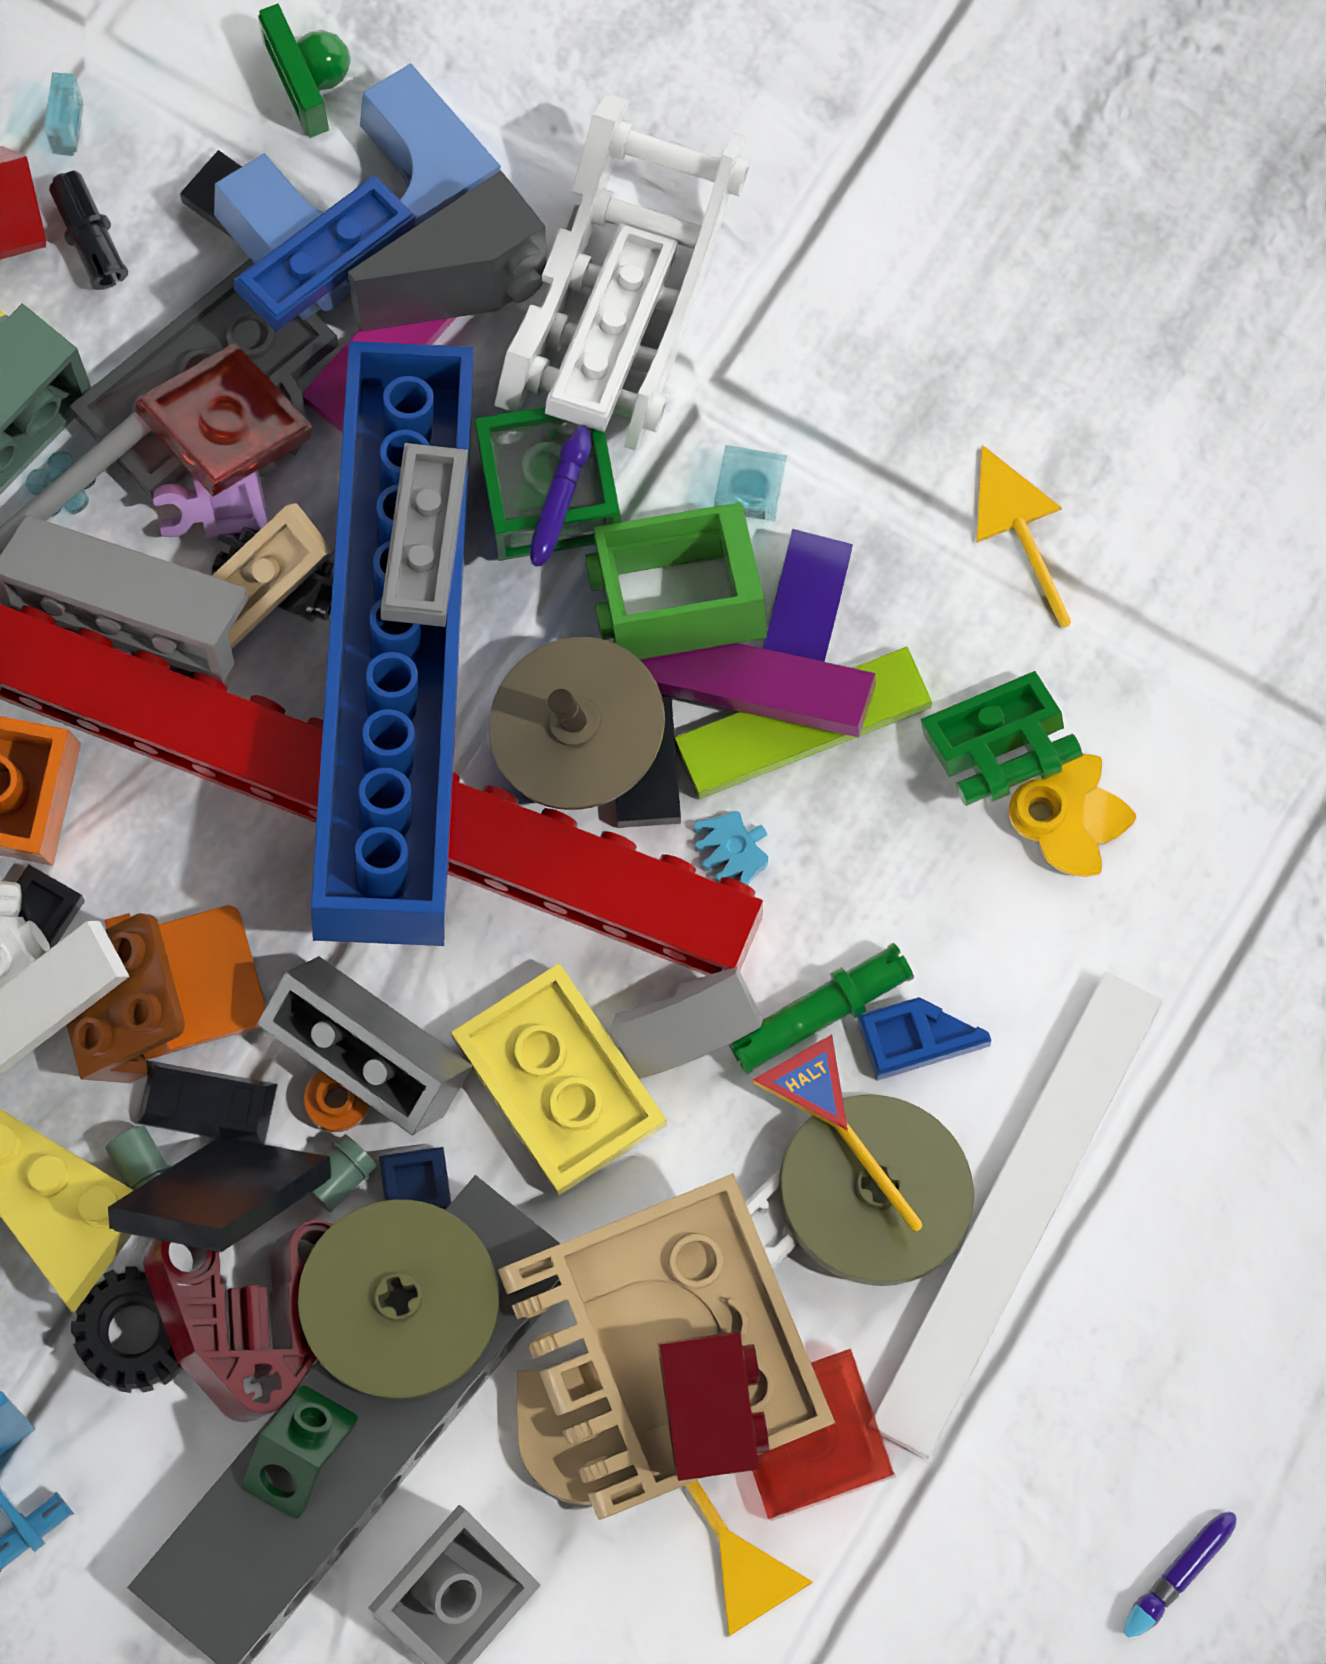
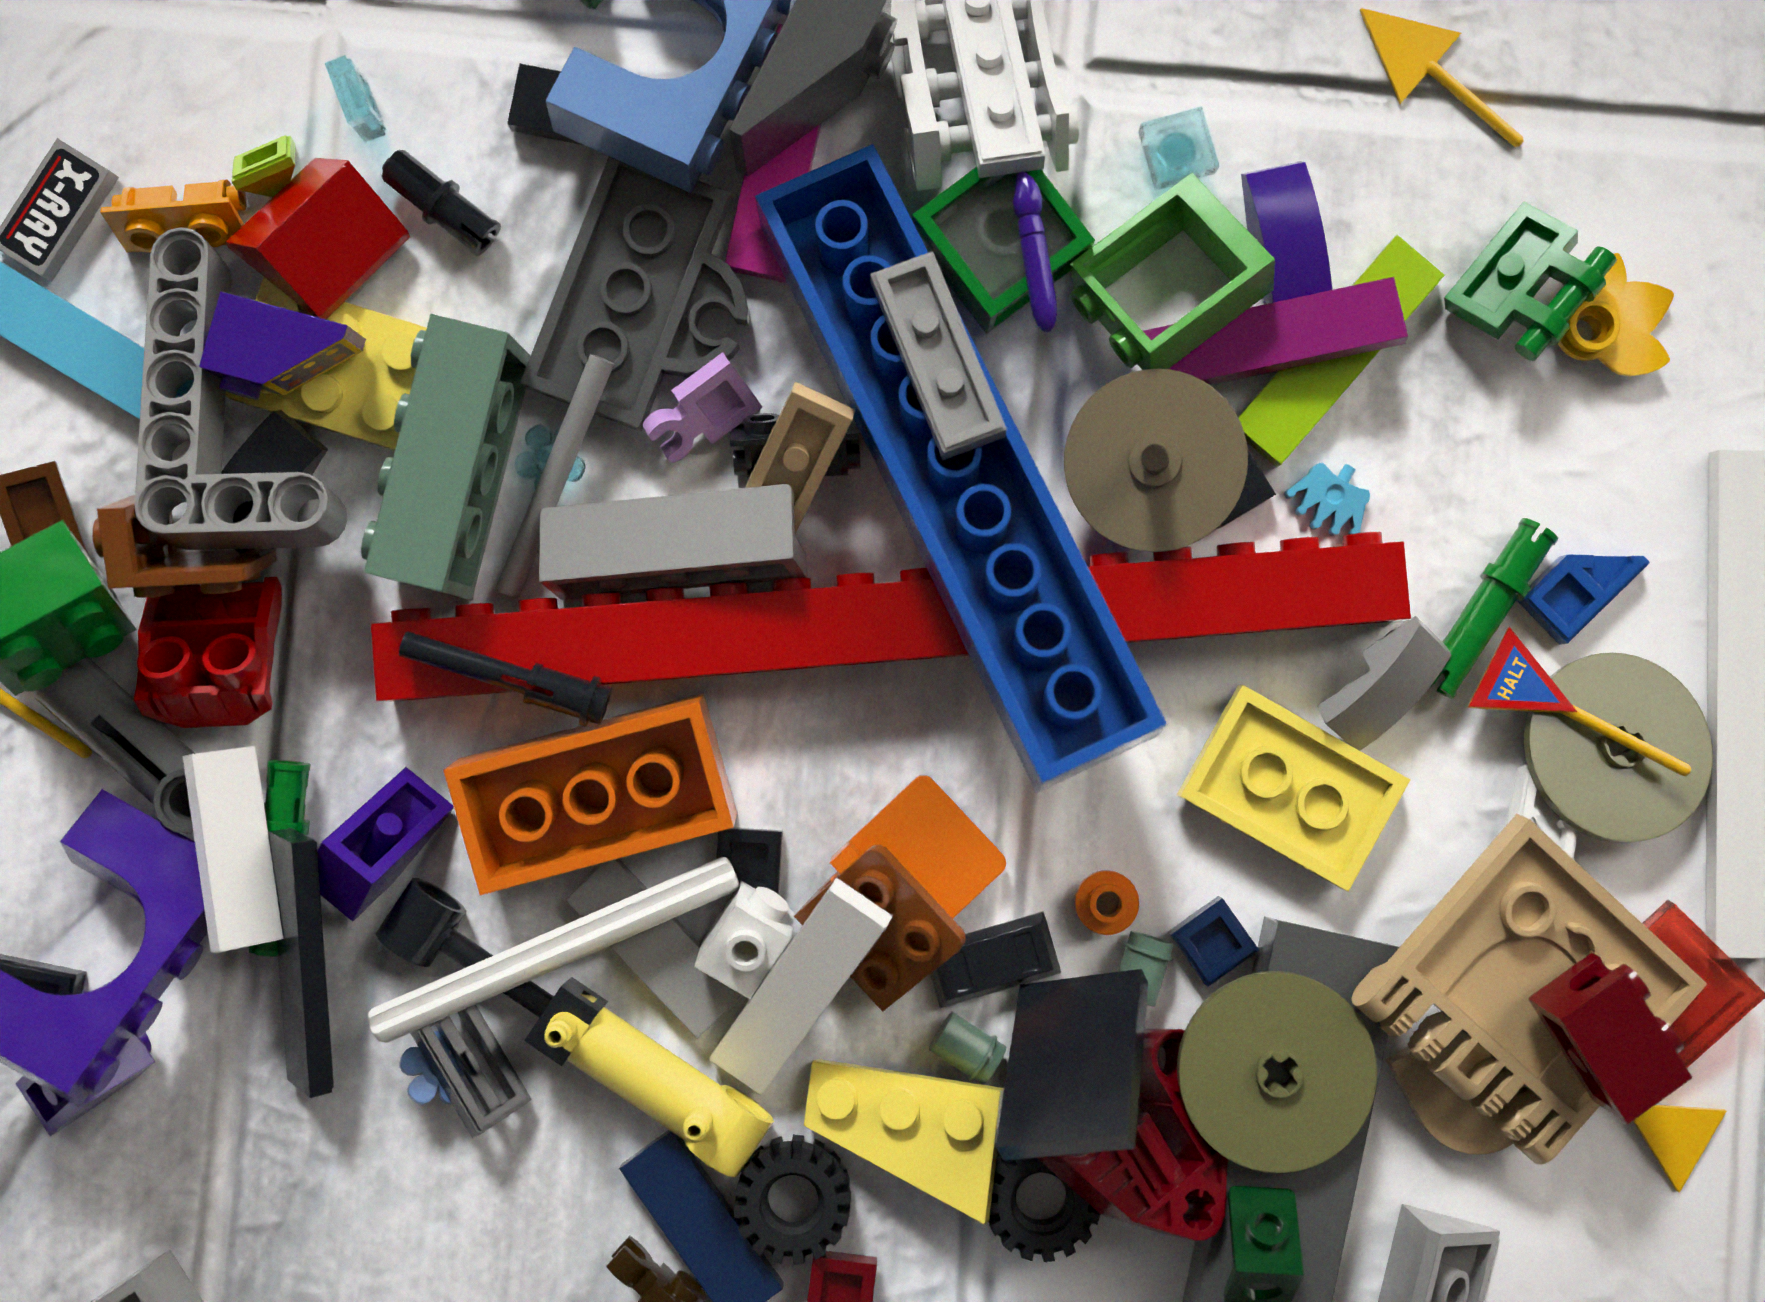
camera: 30 degrees left, 15 degrees up
clear red tile [135,342,313,497] -> none
blue tile [234,175,416,332] -> none
dark grey brick [257,956,473,1136] -> none

